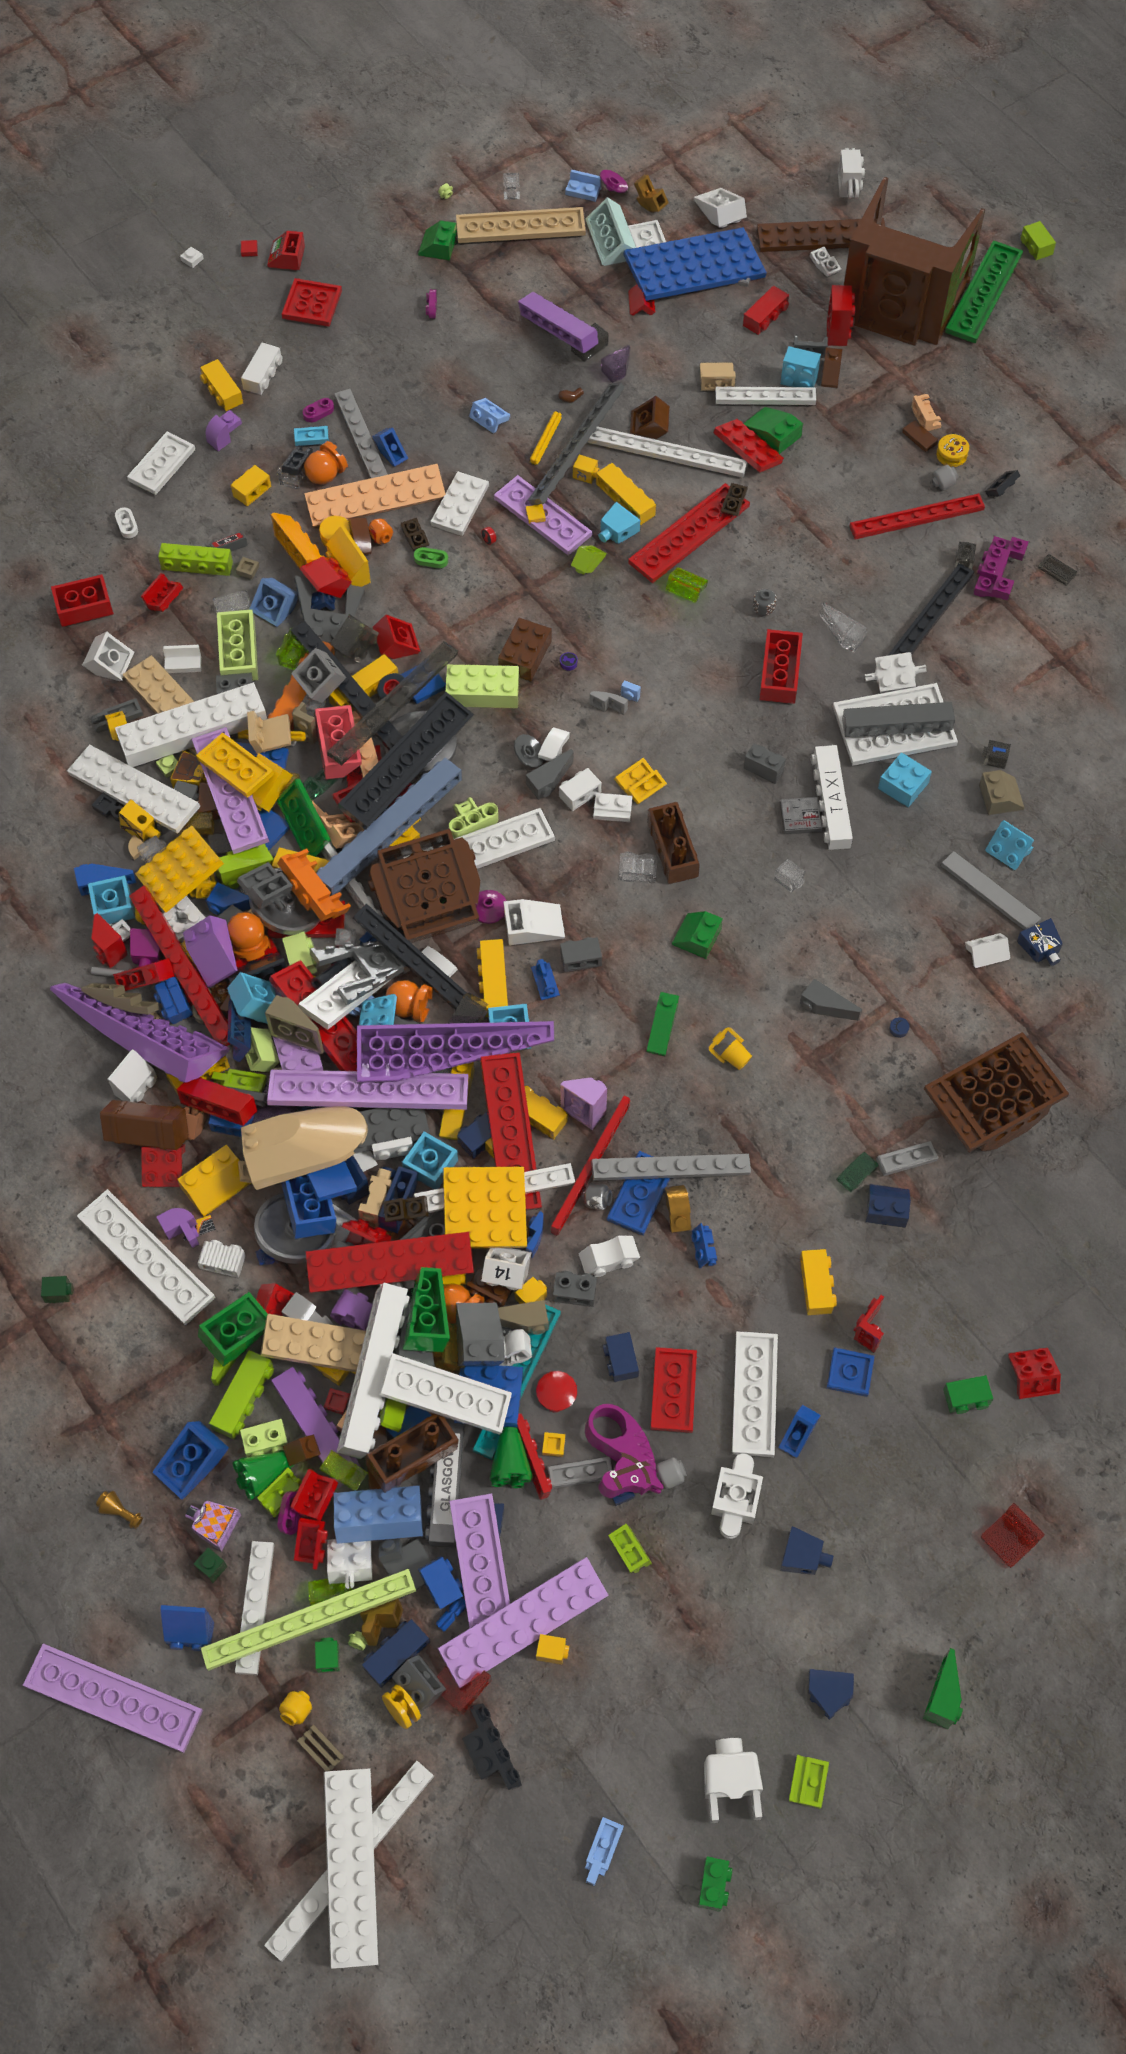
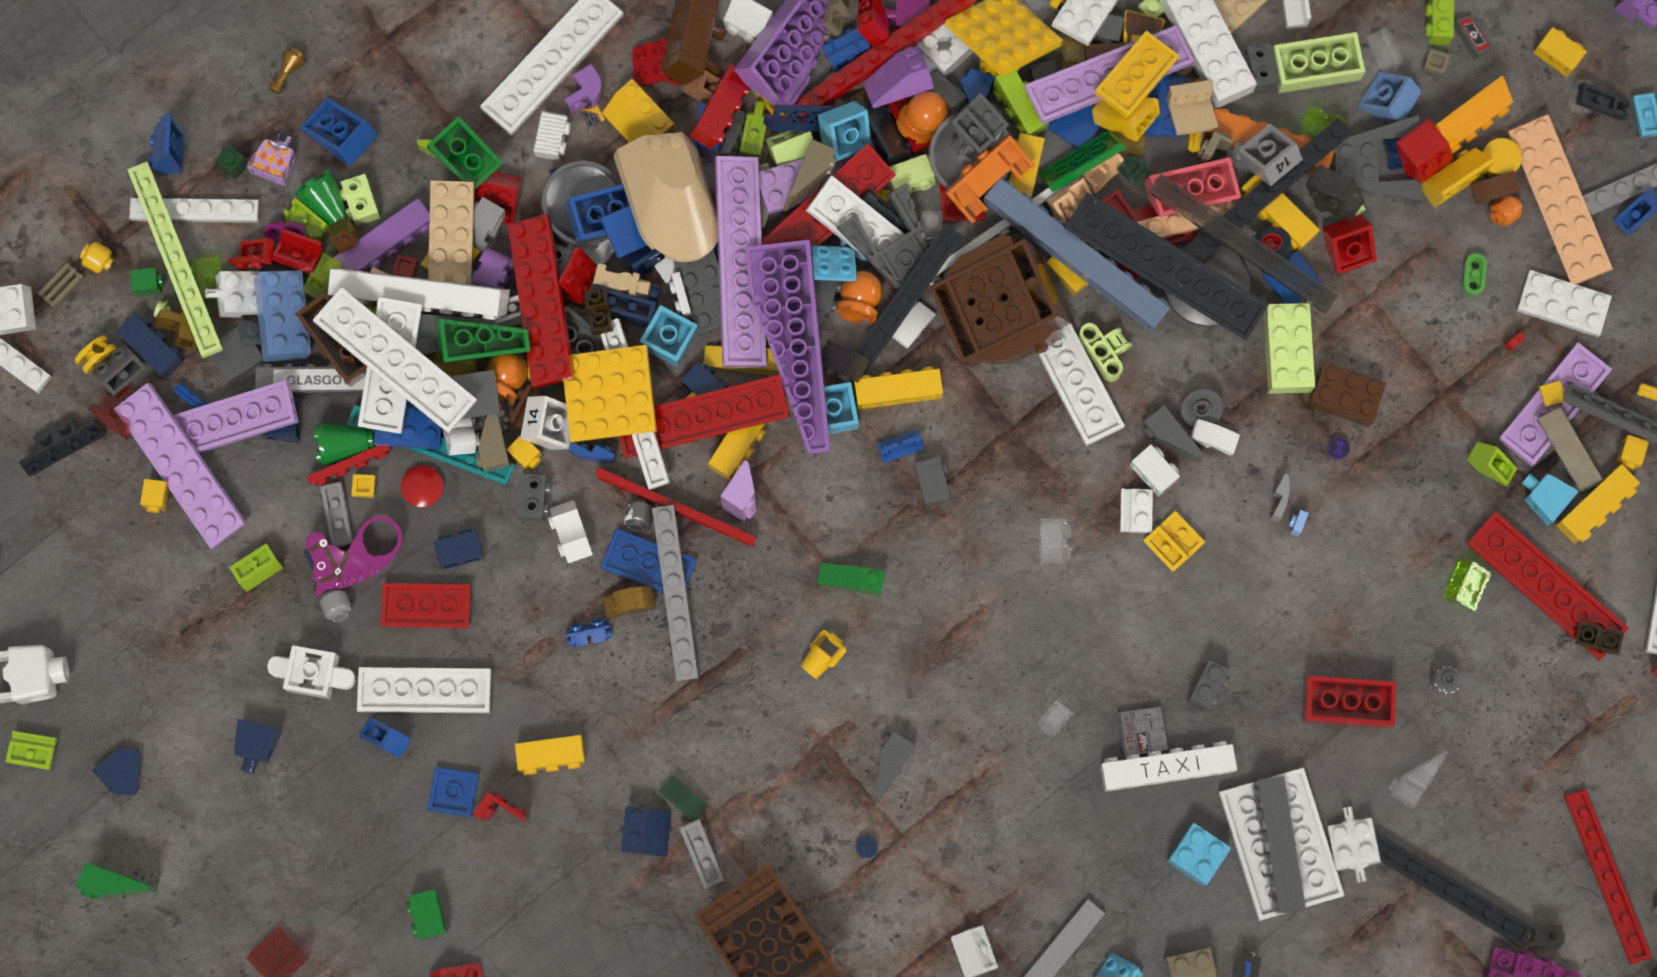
camera: 85 degrees right, 15 degrees up
lavender plate [23,1644,203,1753] -> none
lime brick [209,1350,274,1439] -> none
orange tile [304,441,348,485] -> none
dark brown slope [400,517,430,551] -> none
blue brick [418,1557,463,1609] -> none
magenta dish [476,890,507,924] -> none
white slope [504,899,565,945] -> none
reddish brown piece [647,802,700,884] -> none
green slope [672,911,723,959] -> none
none -> white plate [313,287,477,434]
none -> dark tan slope [1537,407,1603,493]

